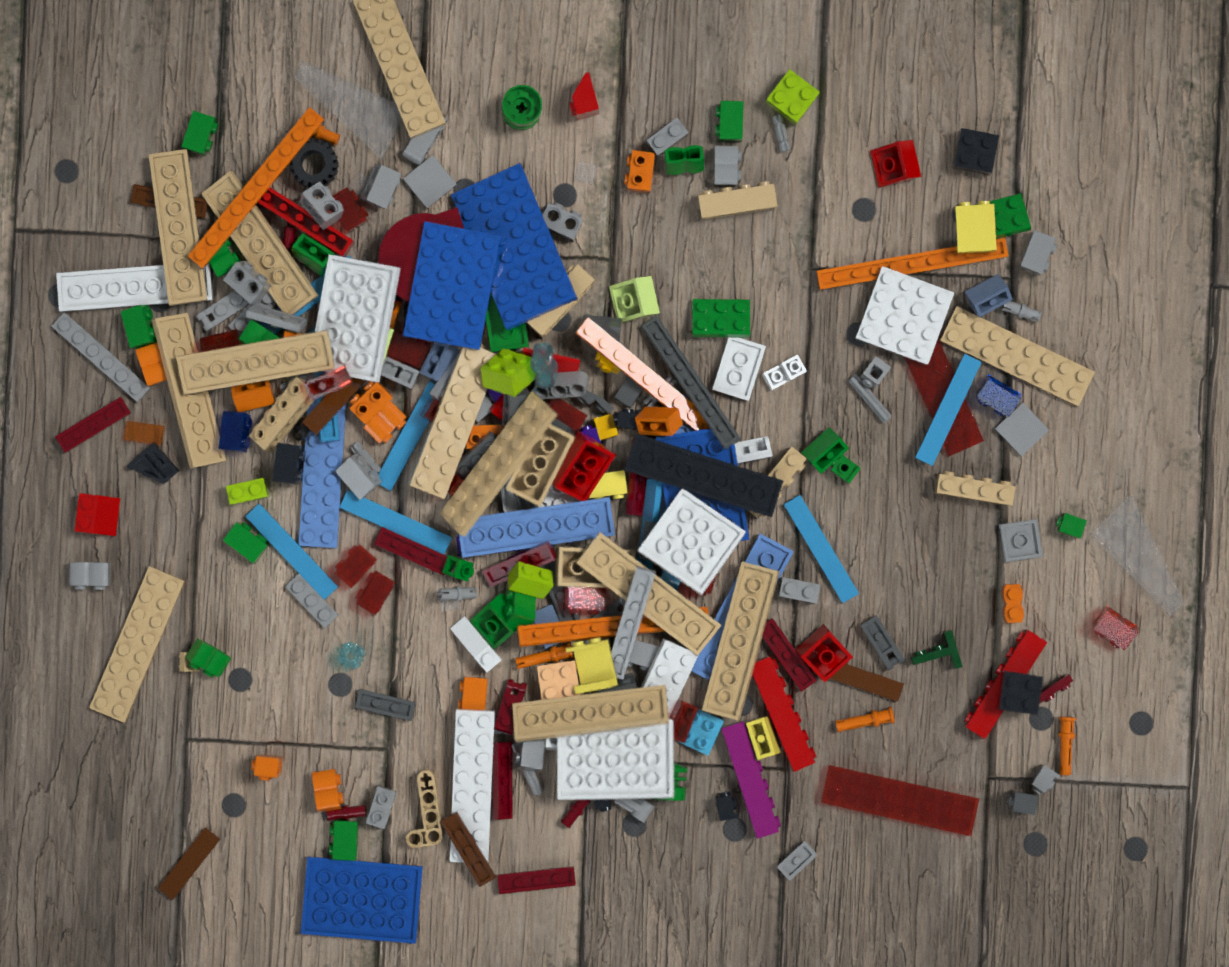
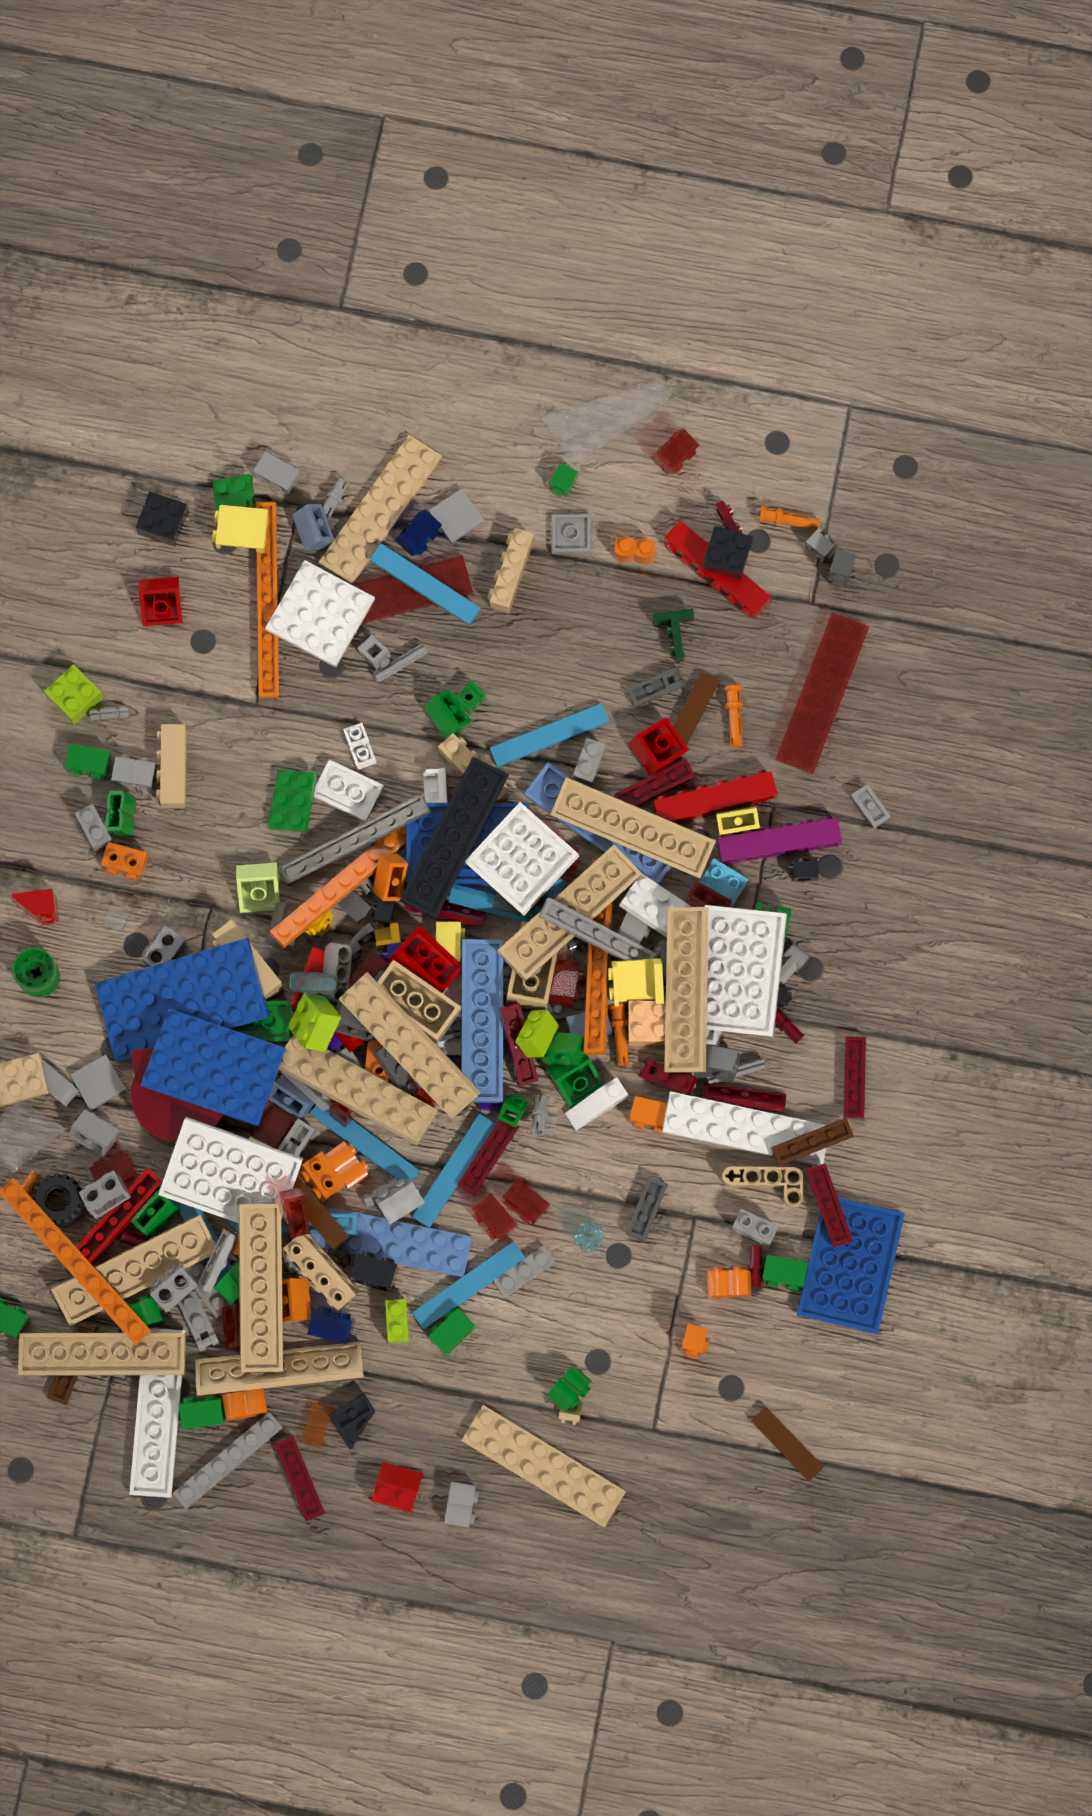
camera: 80 degrees left, 10 degrees down
none -> dark red plate [806,1163,853,1249]

